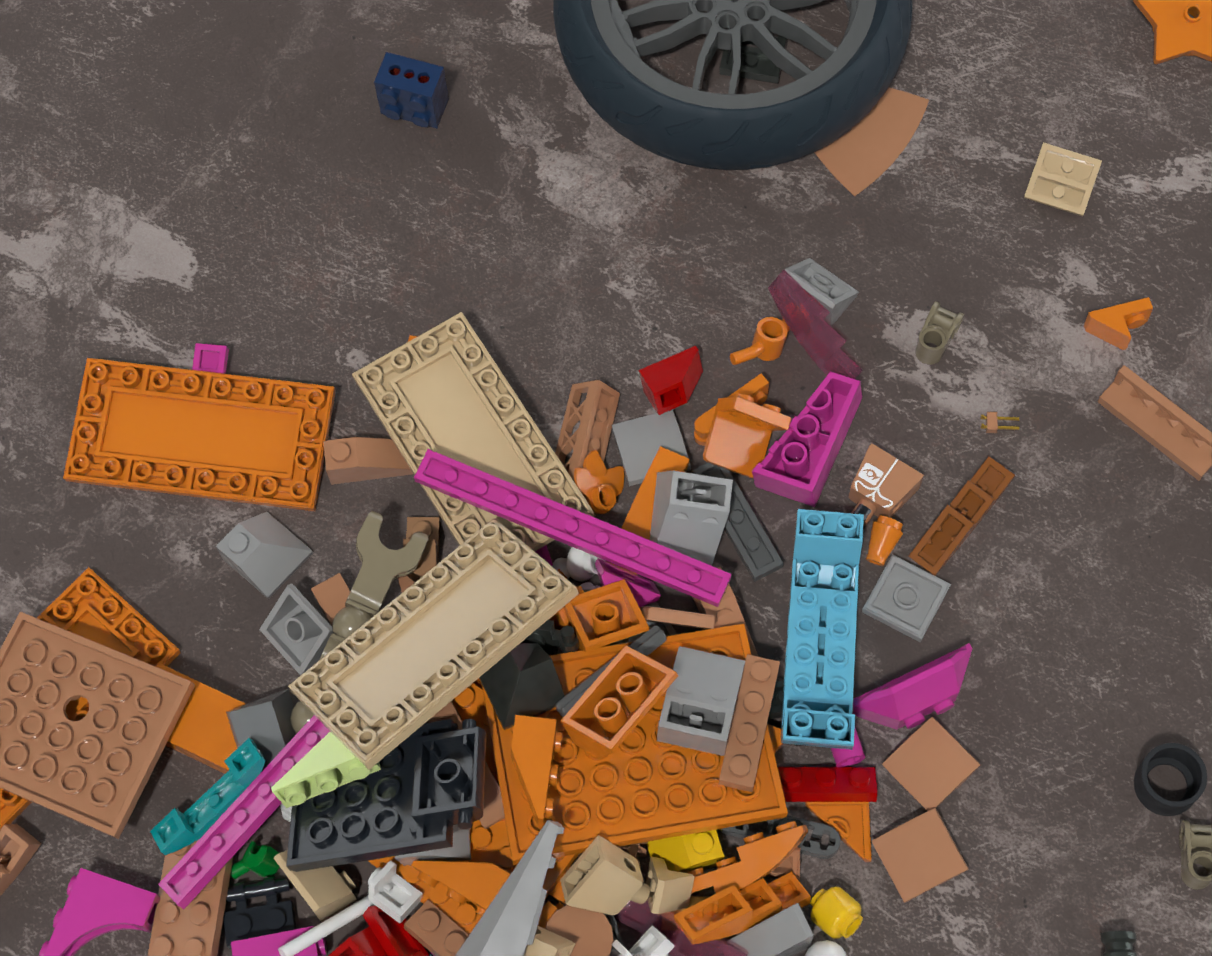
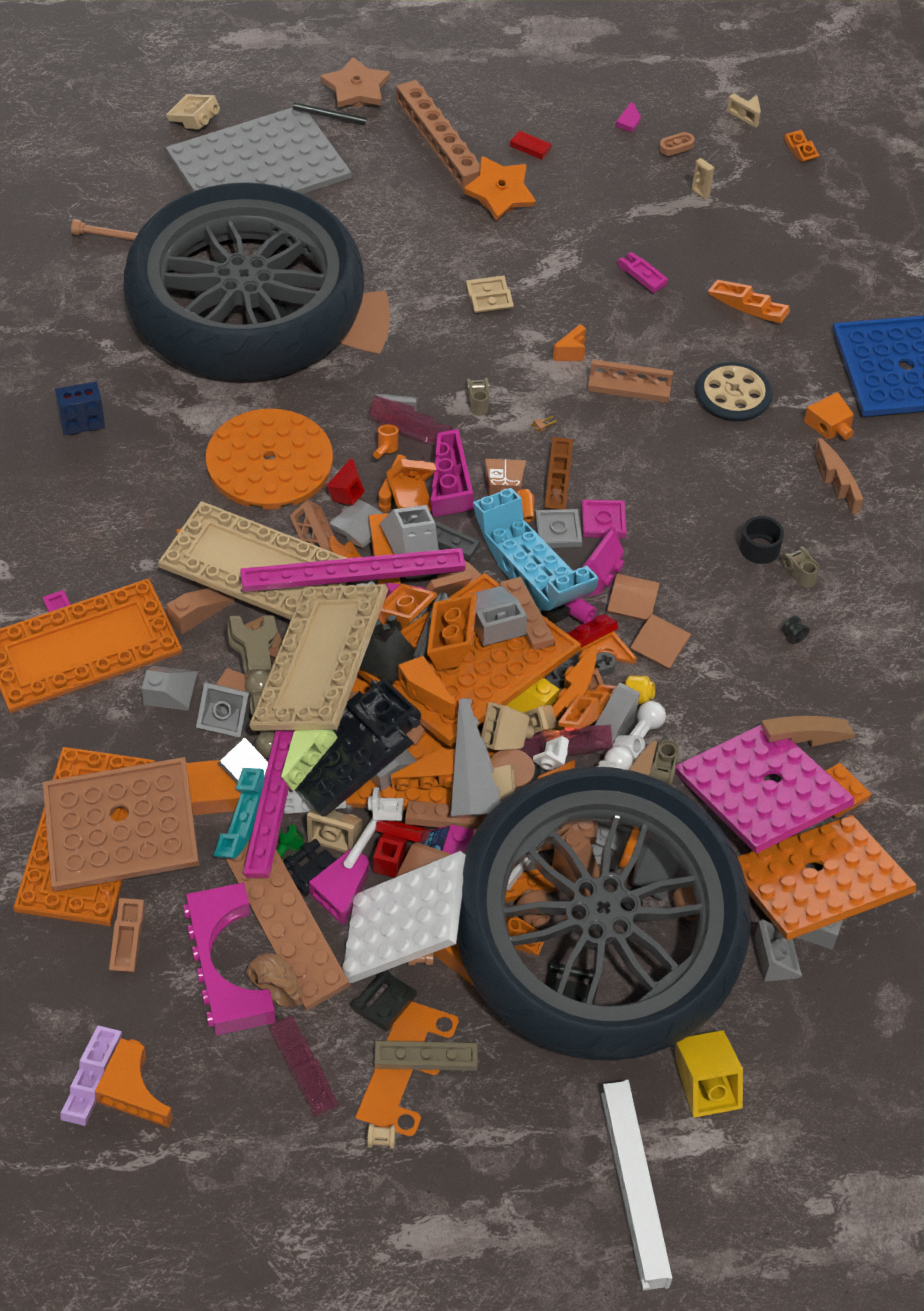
camera: 40 degrees left, 15 degrees down
none -> orange plate [206,409,333,509]
none -> dark pink tile [581,500,627,538]

